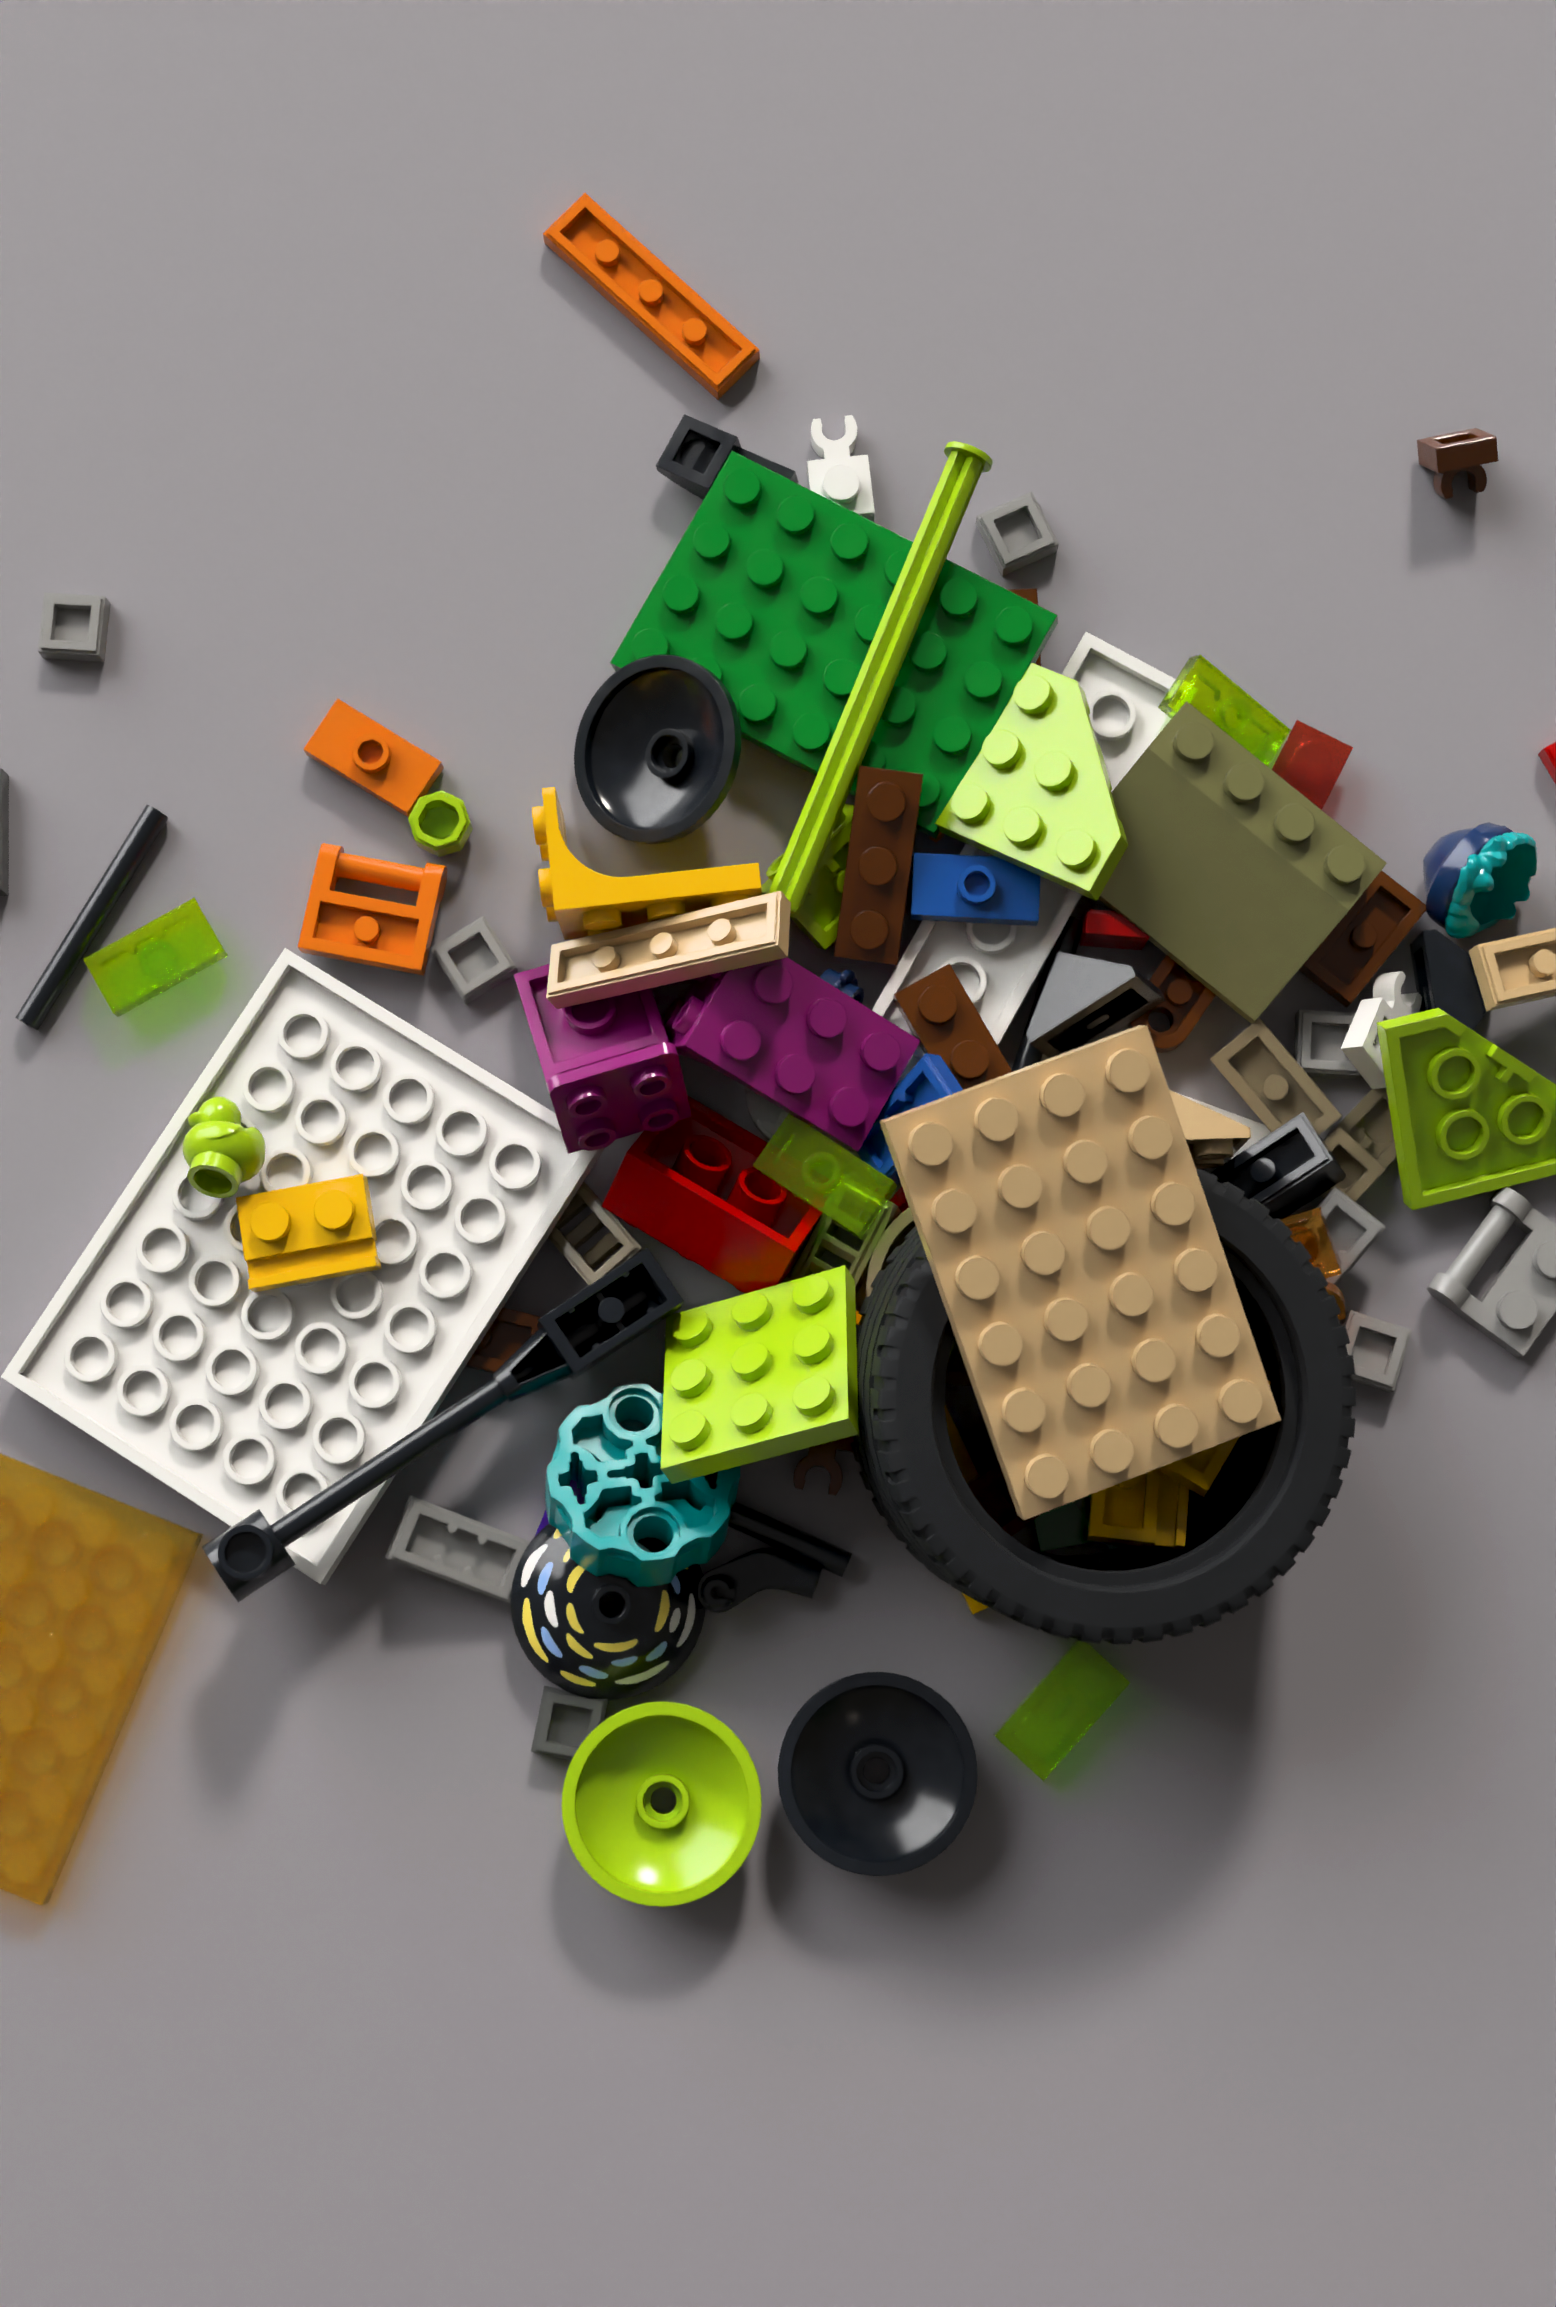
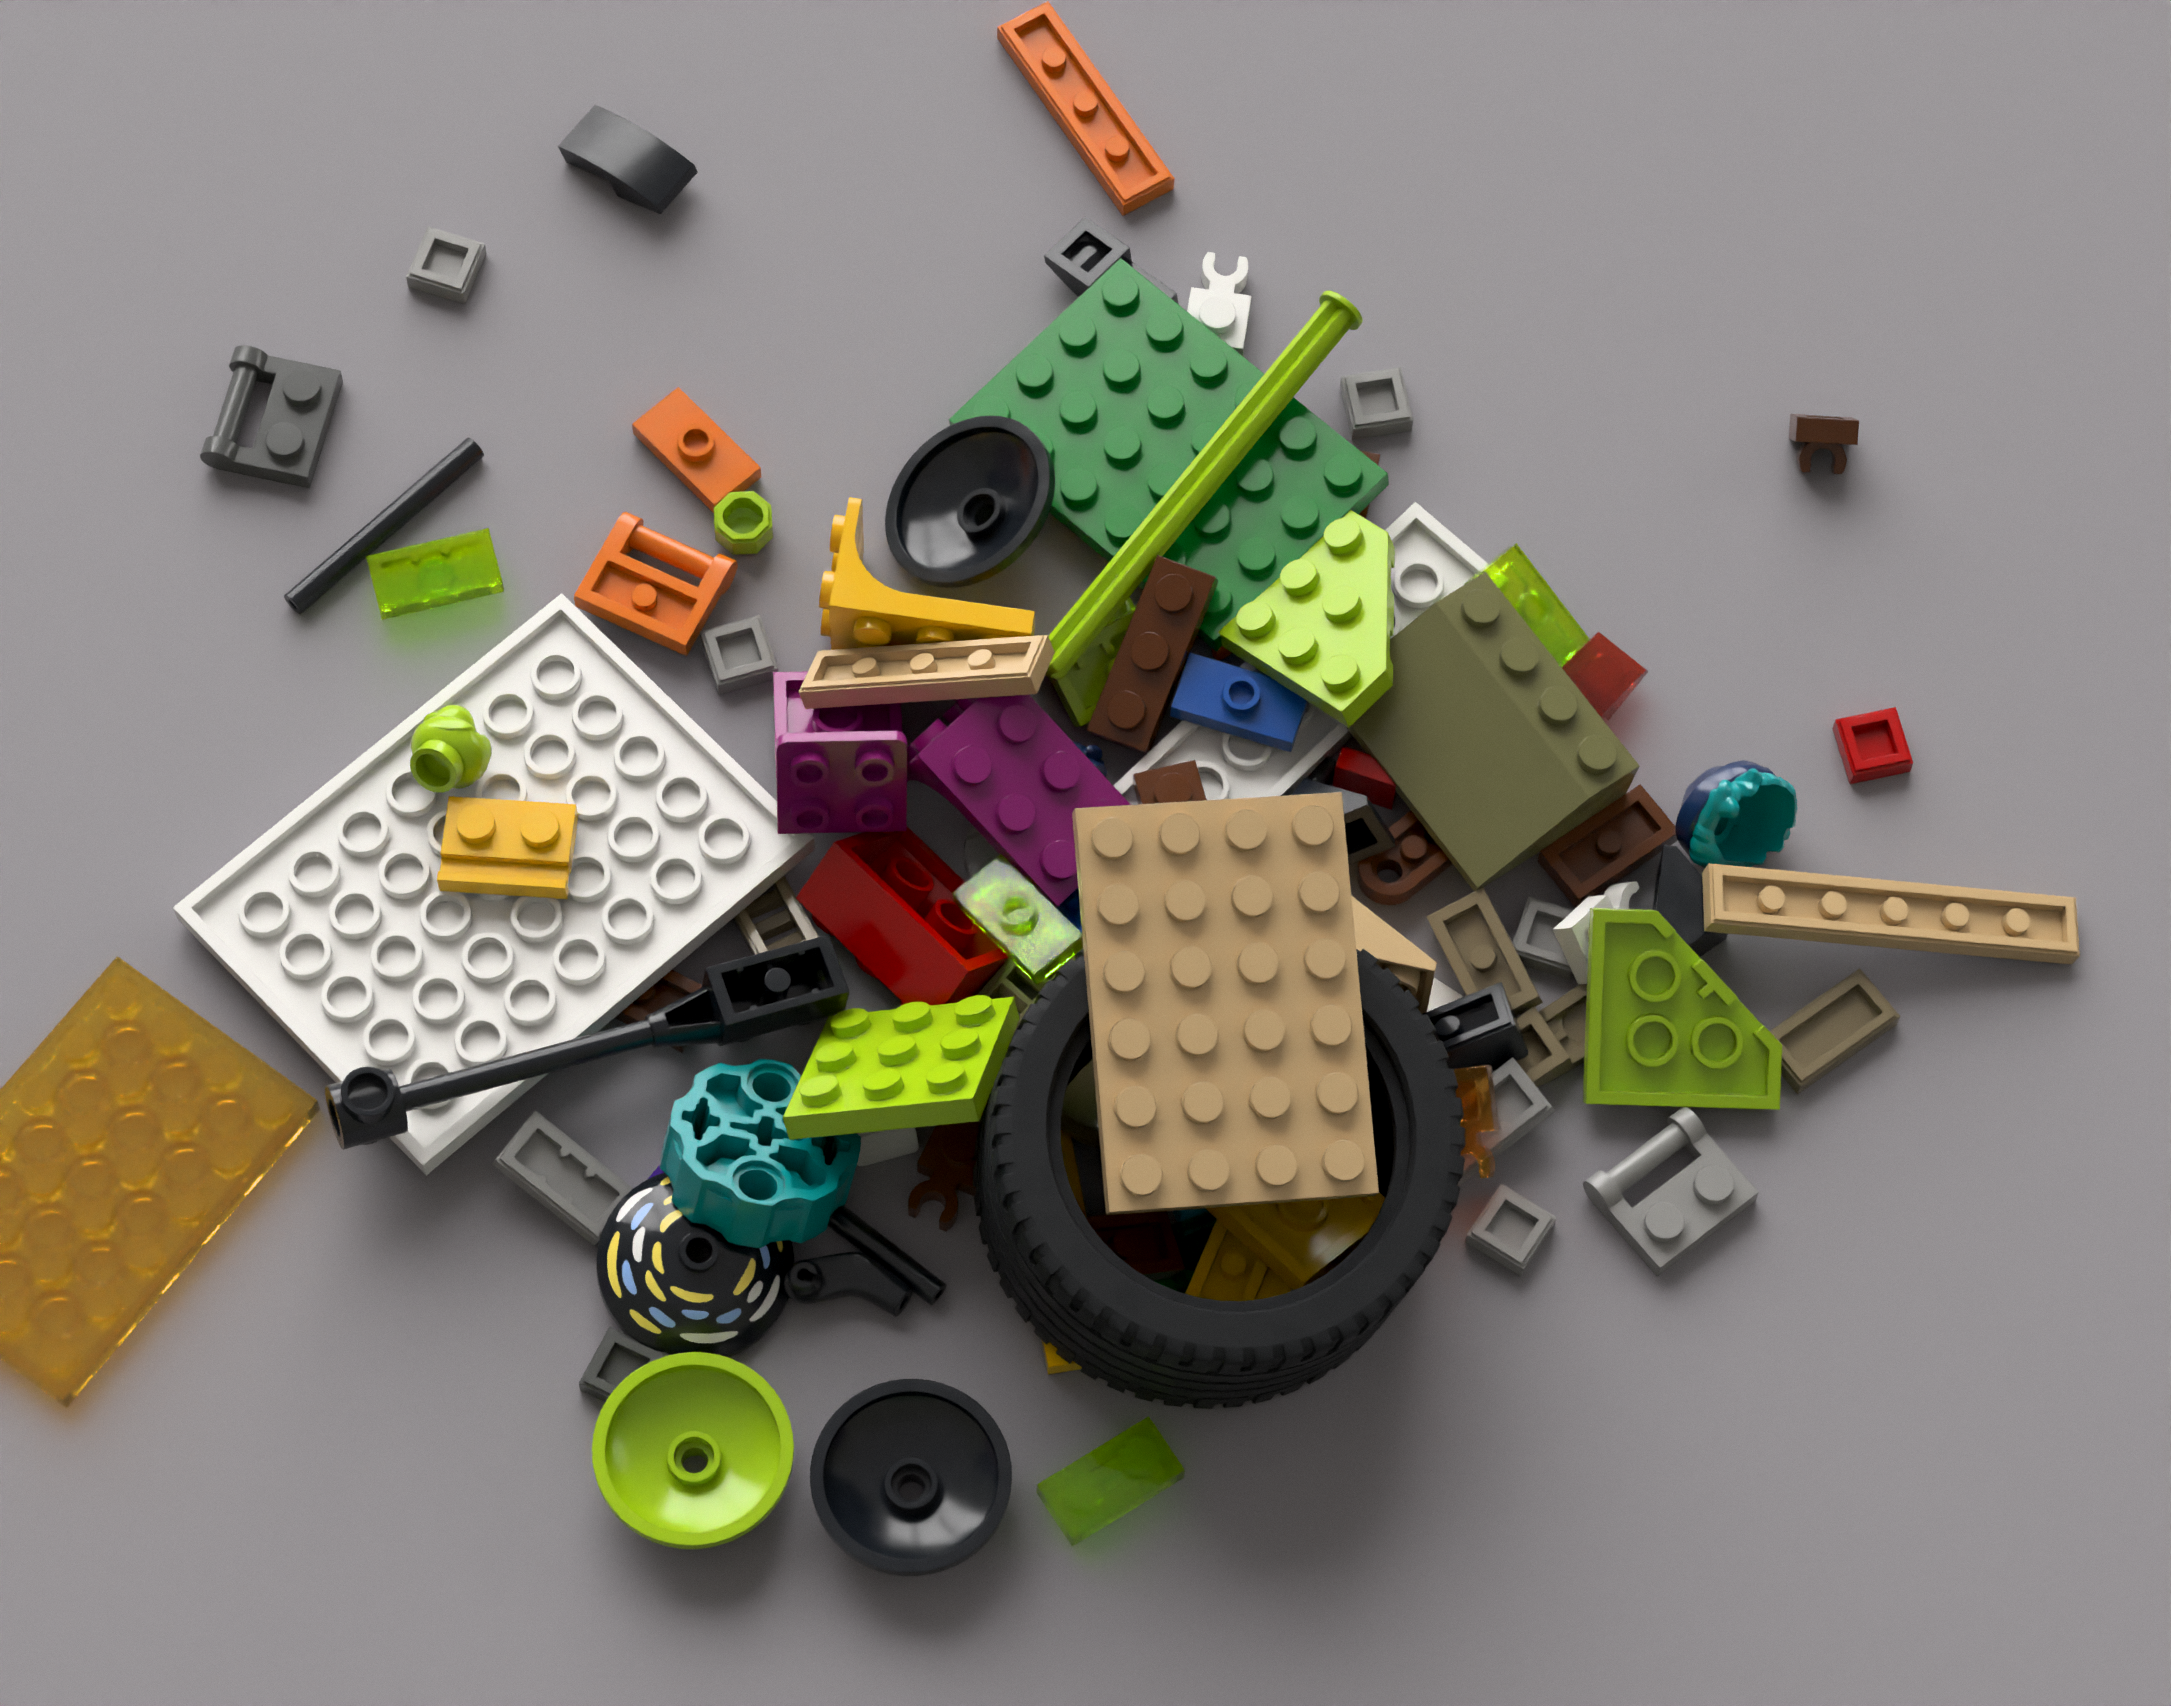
camera: 10 degrees right, 15 degrees down
none -> slope [558,105,698,214]

